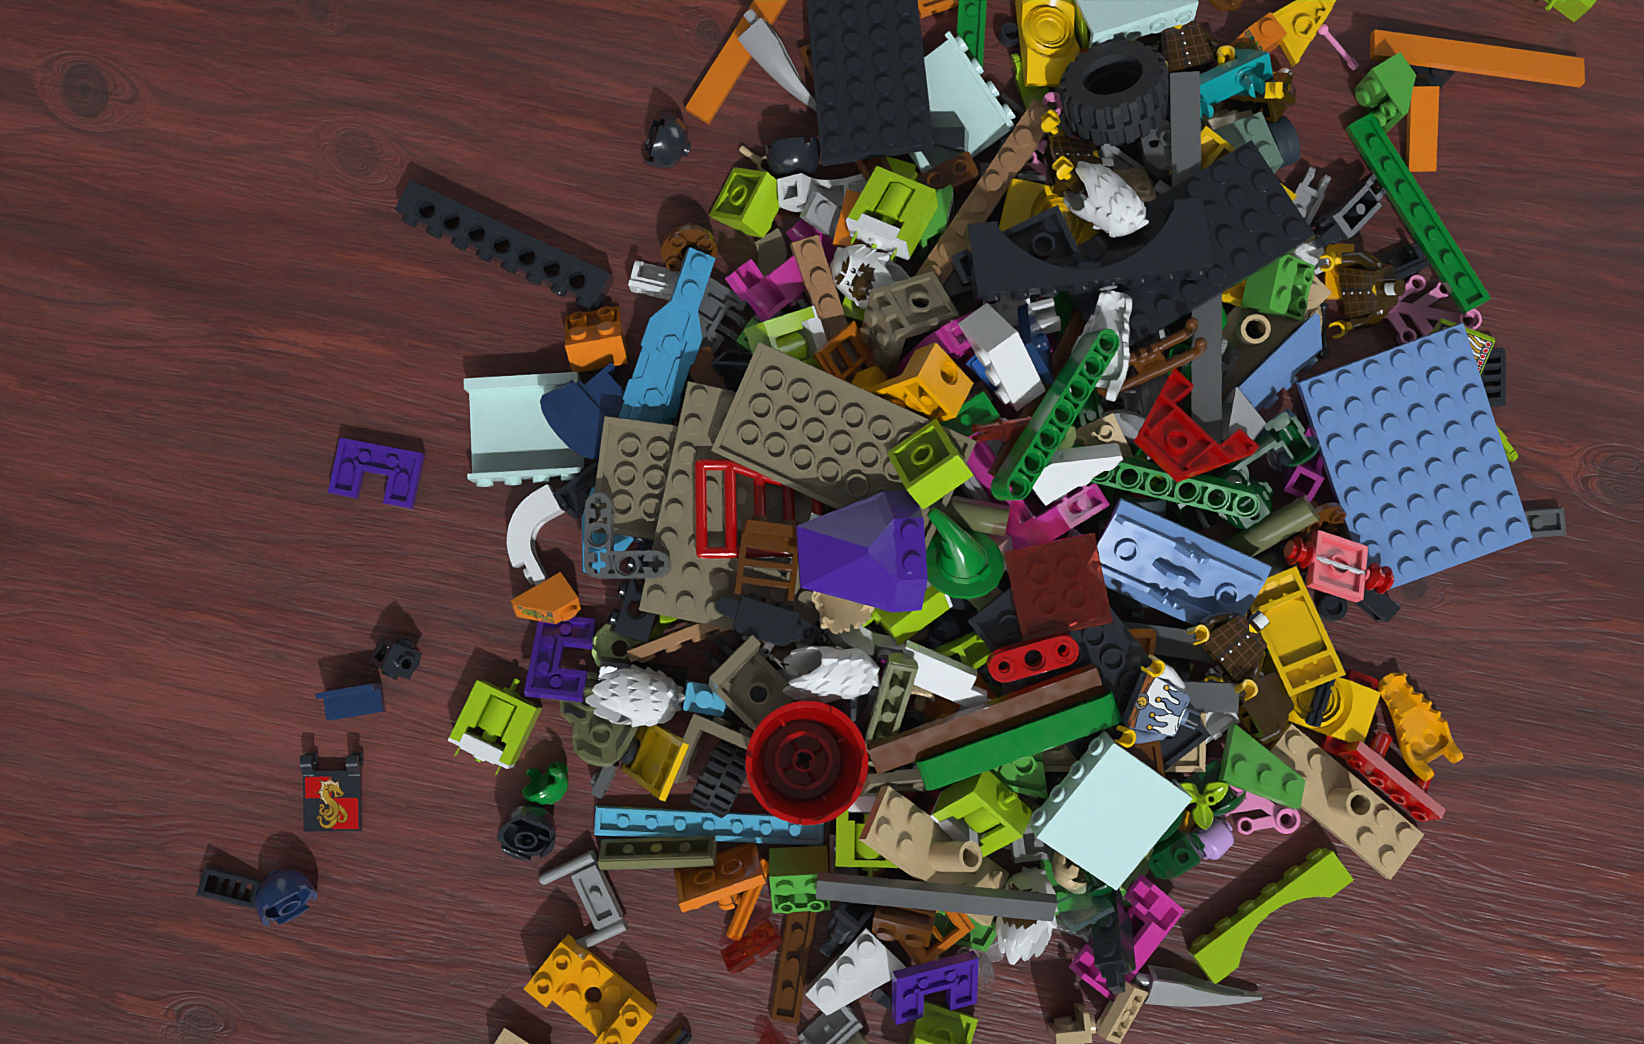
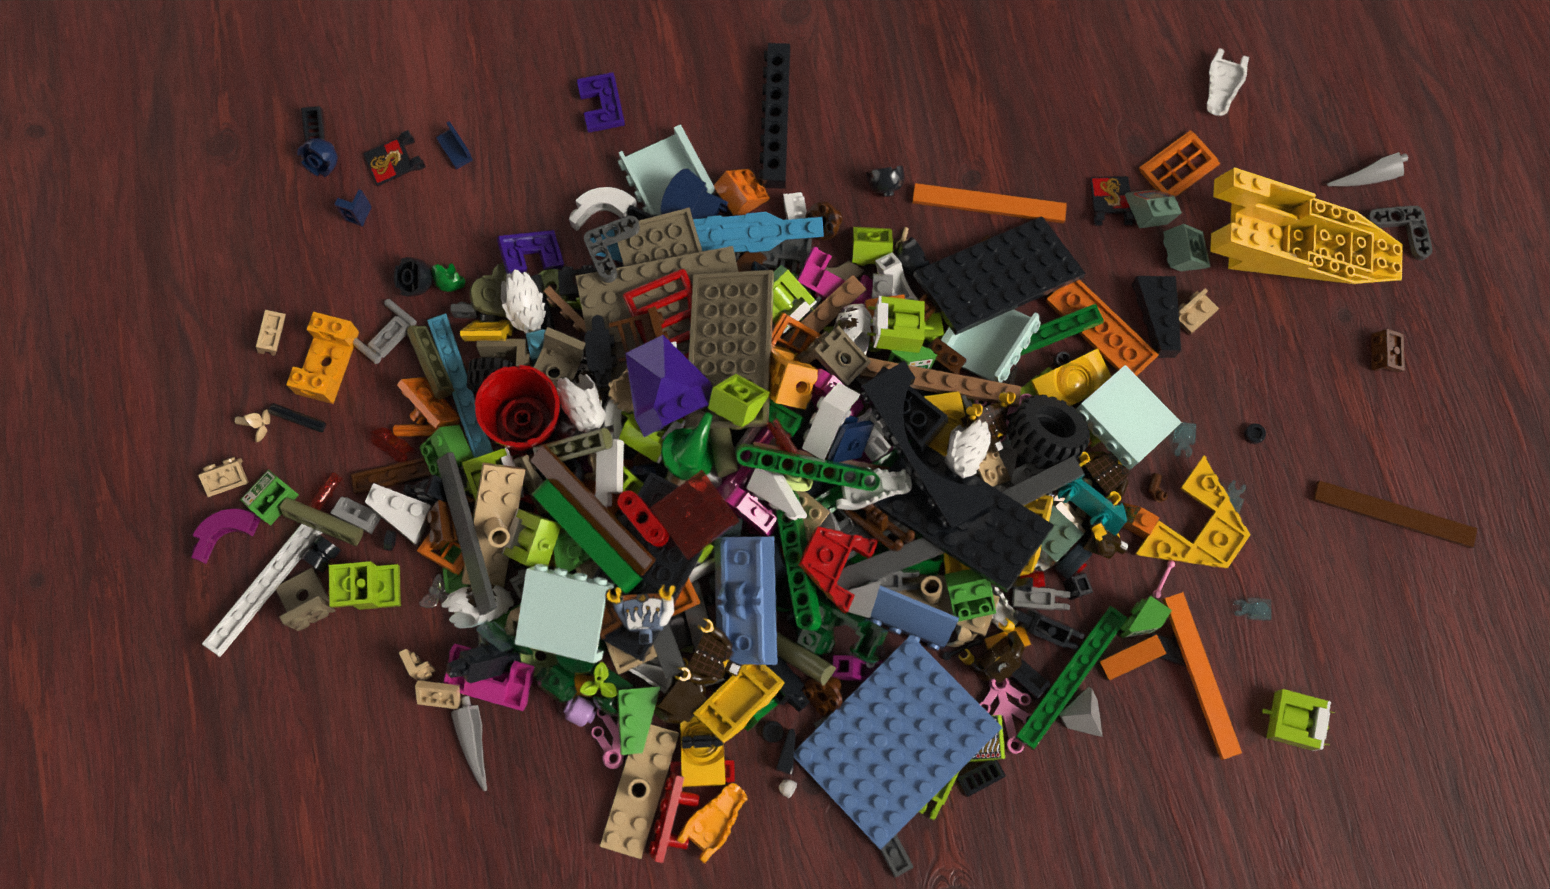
camera: 65 degrees right, 10 degrees down
black brick [369,635,422,680] -> none
lime piece [448,678,543,775] -> none
orange slope [510,572,581,624] -> none
light grey piece [738,8,817,112] -> none
dark purple plate [892,951,979,1025] -> none
black slope [932,127,969,153] -> none
lime arch [1187,848,1354,984] -> none
coral plate [1284,530,1394,602] -> none
none -> dark blue panel [335,189,372,227]
none -> white hinge [779,779,797,798]
none -> light grey slope [1059,687,1103,737]
none -> black slope [1063,573,1093,600]

